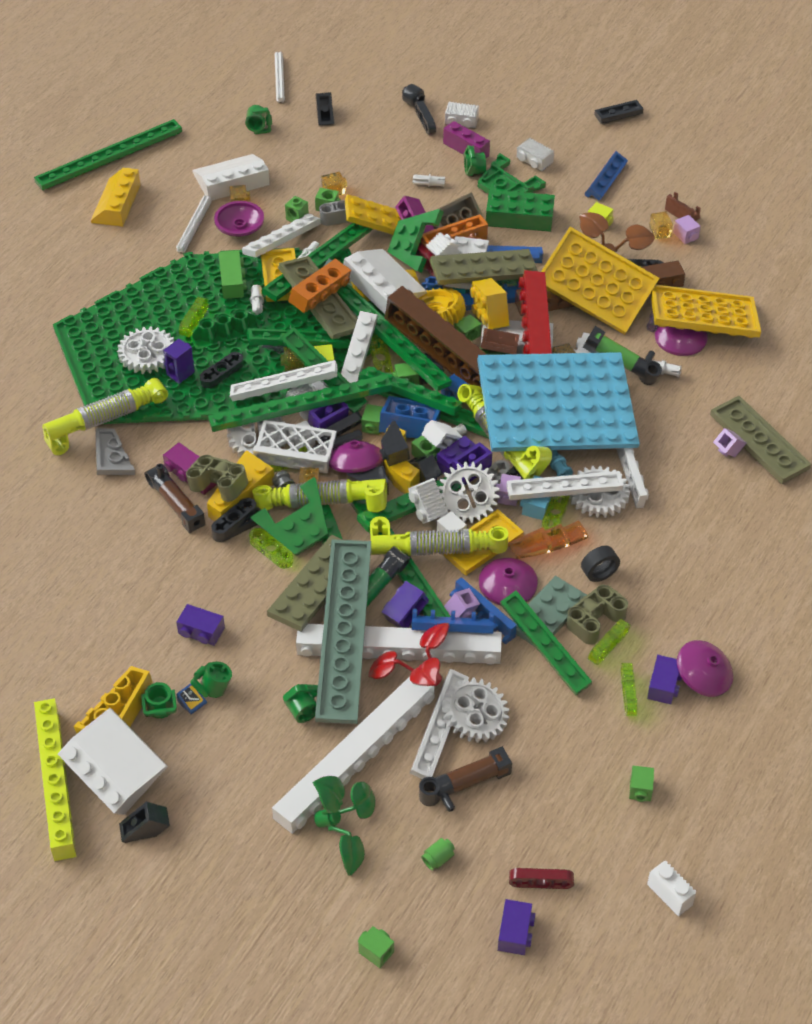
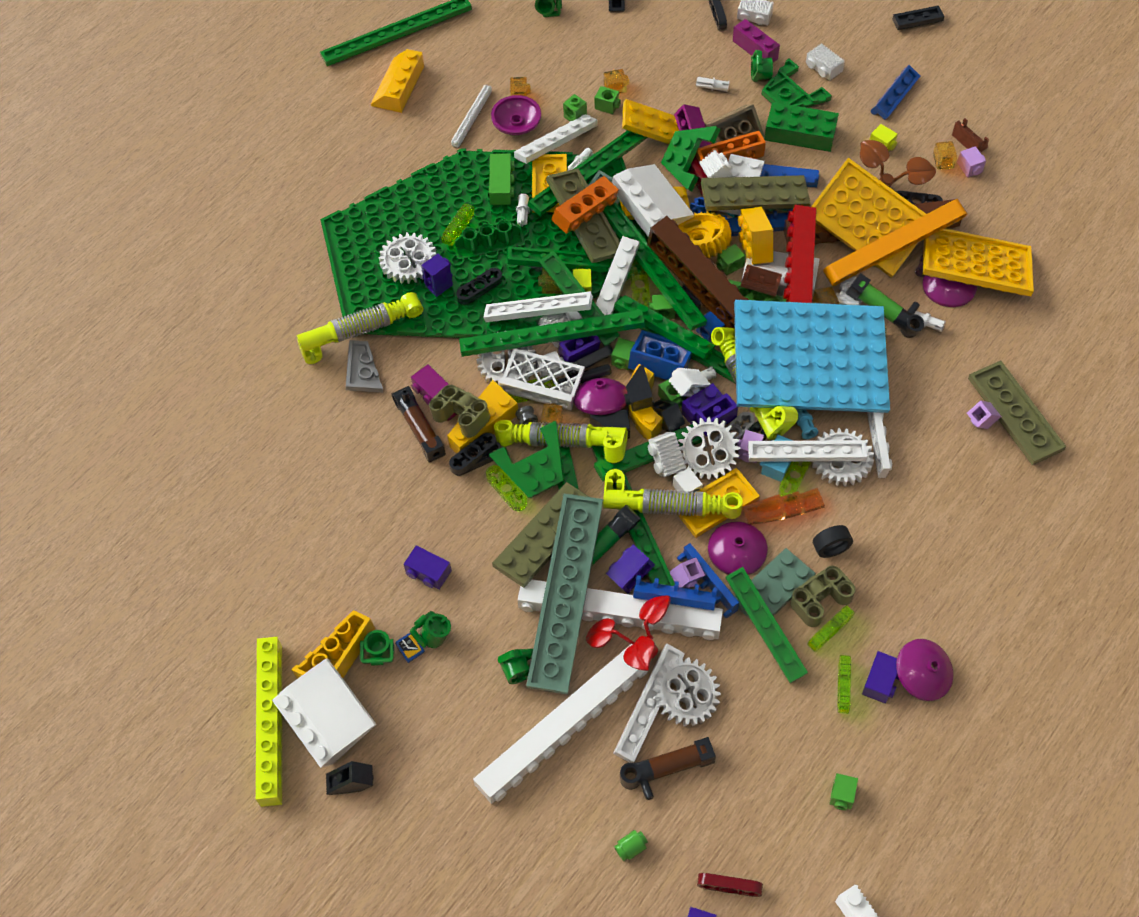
camera: 10 degrees right, 10 degrees up
white slope [193,154,270,201] -> none
green plant [312,776,375,876] -> none
light grey beam [319,197,363,226] -> none
none -> light orange beam [823,199,968,286]

